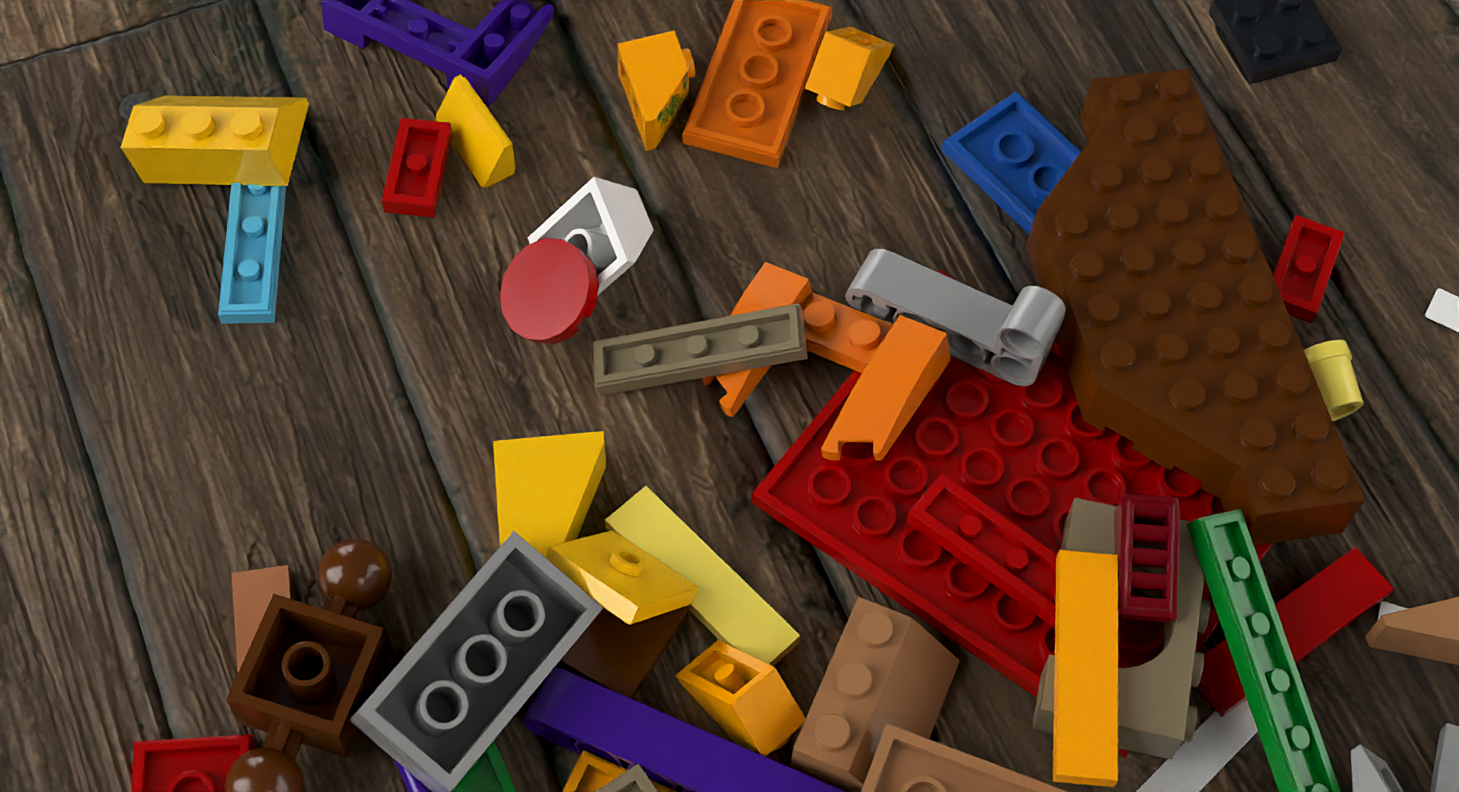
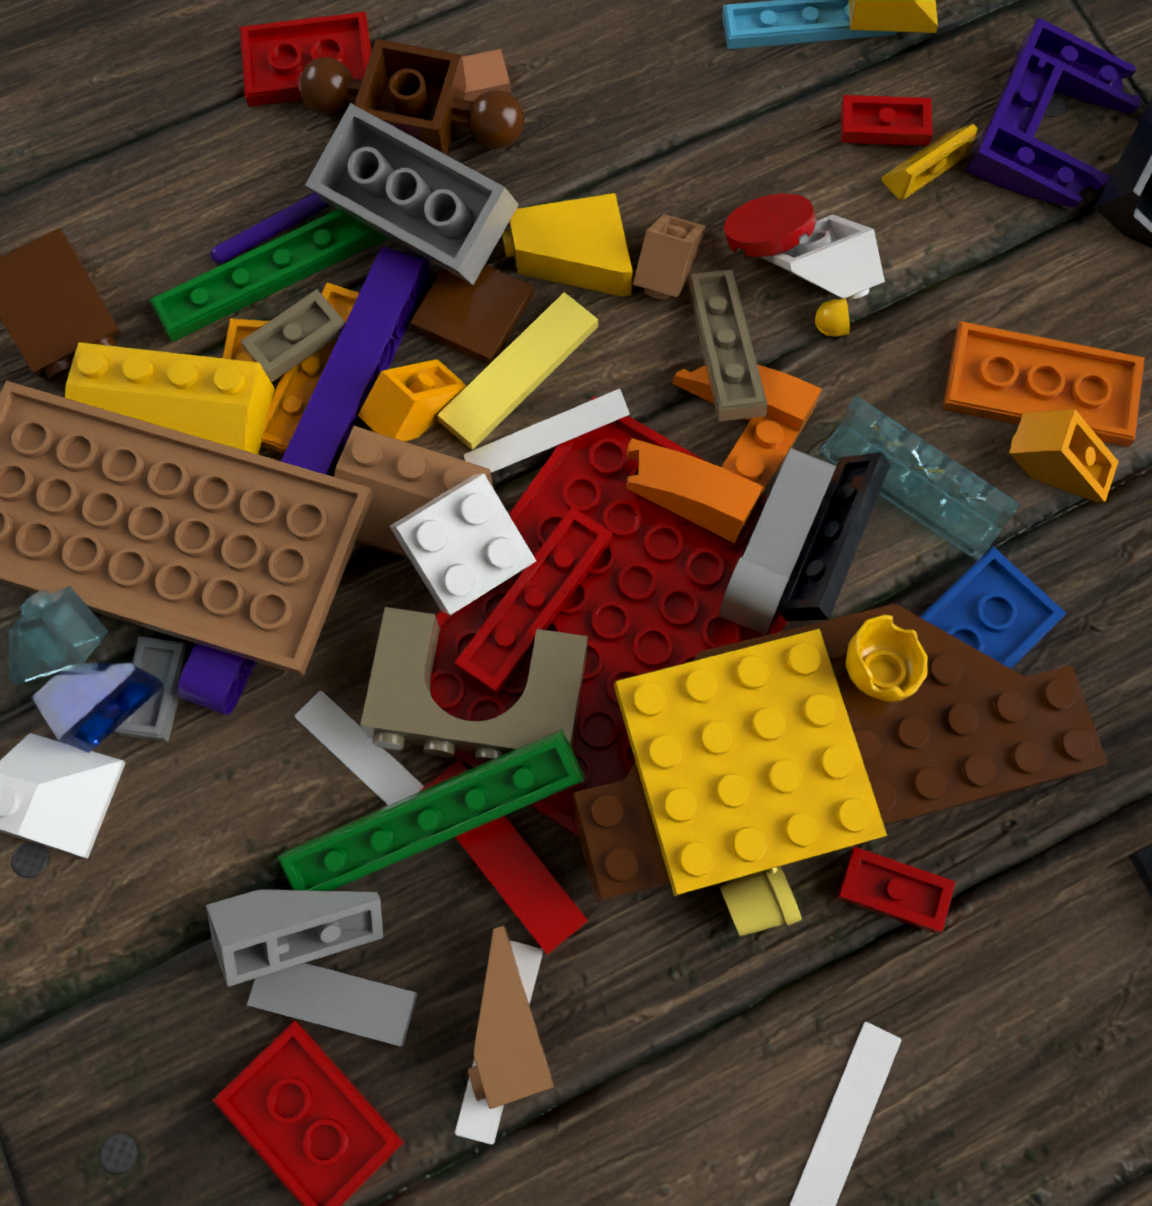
camera: 90 degrees right, 10 degrees up
yellow plate [545,530,699,625] -> none
light orange slope [617,30,695,151] -> none
light orange tile [1053,550,1118,787] -> none
dark red slope [1114,494,1180,623] -> none
none -> white brick [389,473,536,615]
none -> white sticker [464,389,630,473]
none -> yellow plate [614,629,887,896]
none -> medium nougat slope [633,214,706,299]
none -> black plate [777,452,891,621]
none -> yellow hinge [815,298,850,337]
none -> clear light blue fence [820,395,1020,561]
none -> yellow hair [845,615,928,702]

